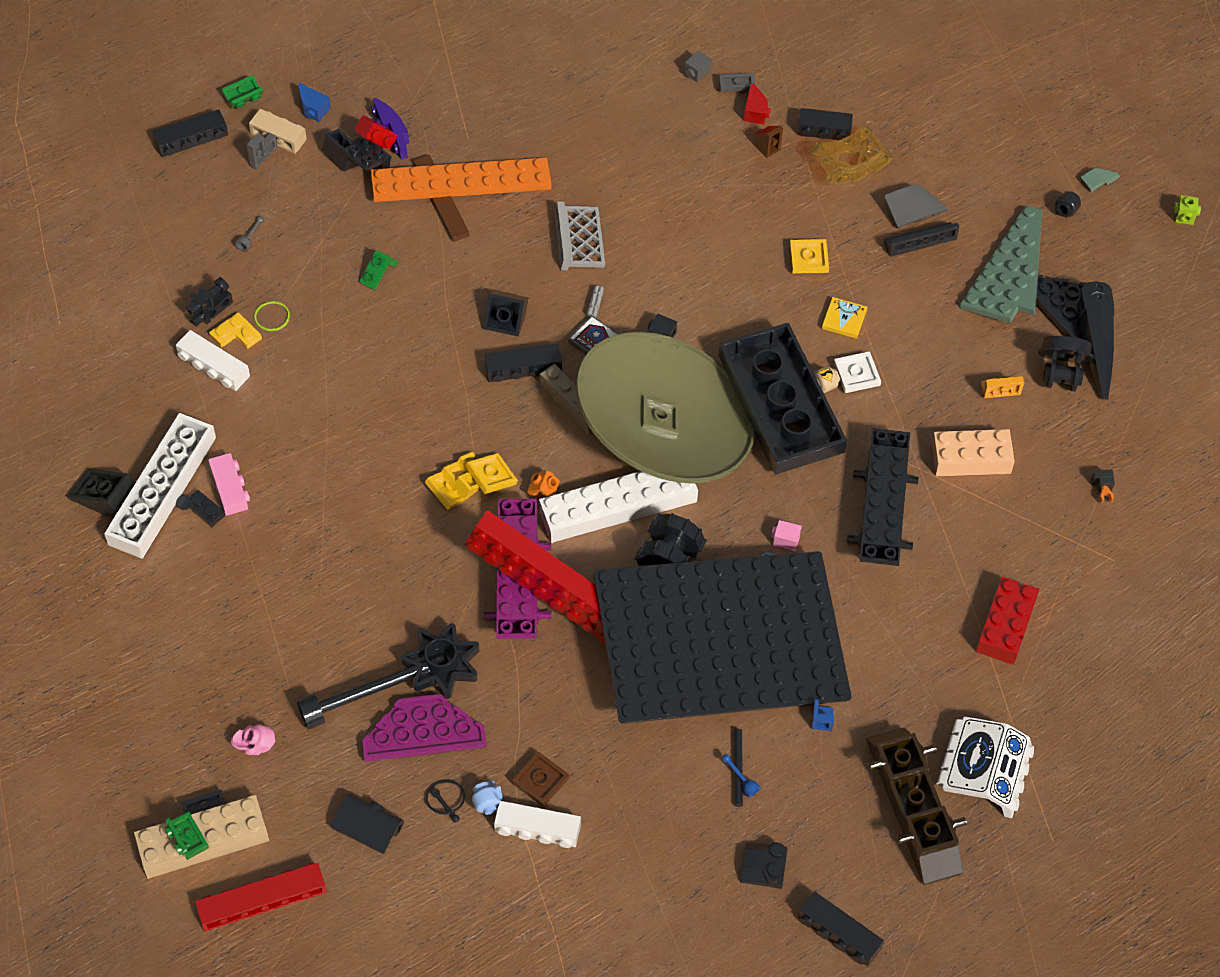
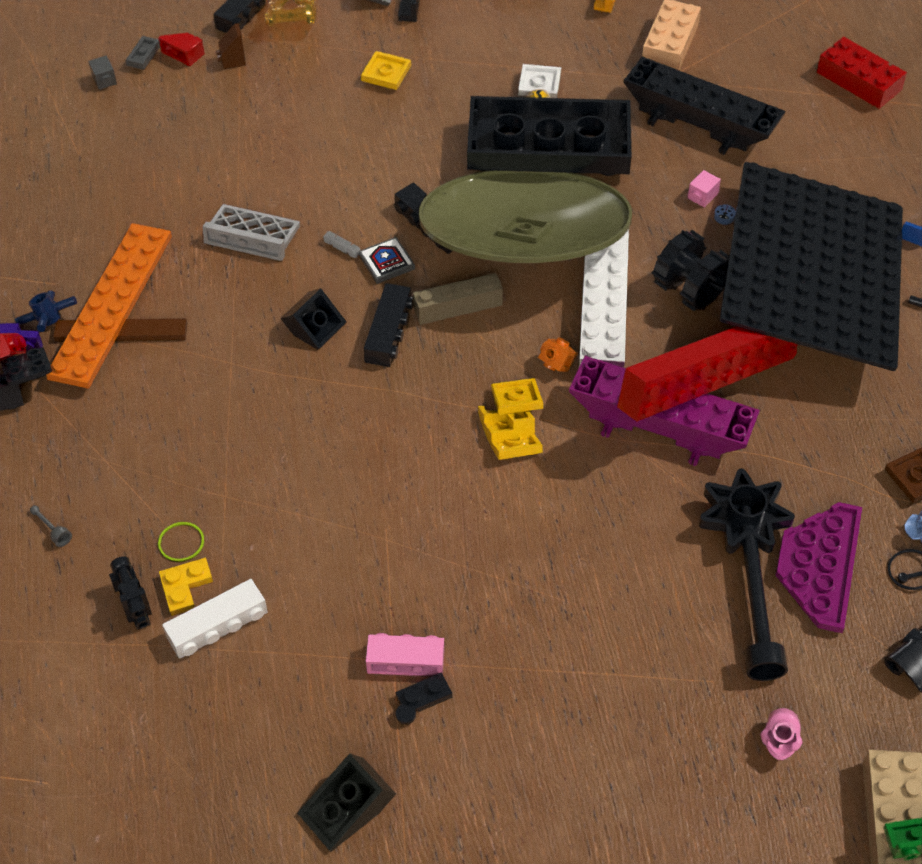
camera: 65 degrees left, 5 degrees down
white brick [104,413,216,559] -> none
black plate [181,790,226,815] -> none
green bracket [360,250,399,290] -> none
yellow tile [822,297,868,339] -> none
none -> dark blue bar [15,290,77,332]

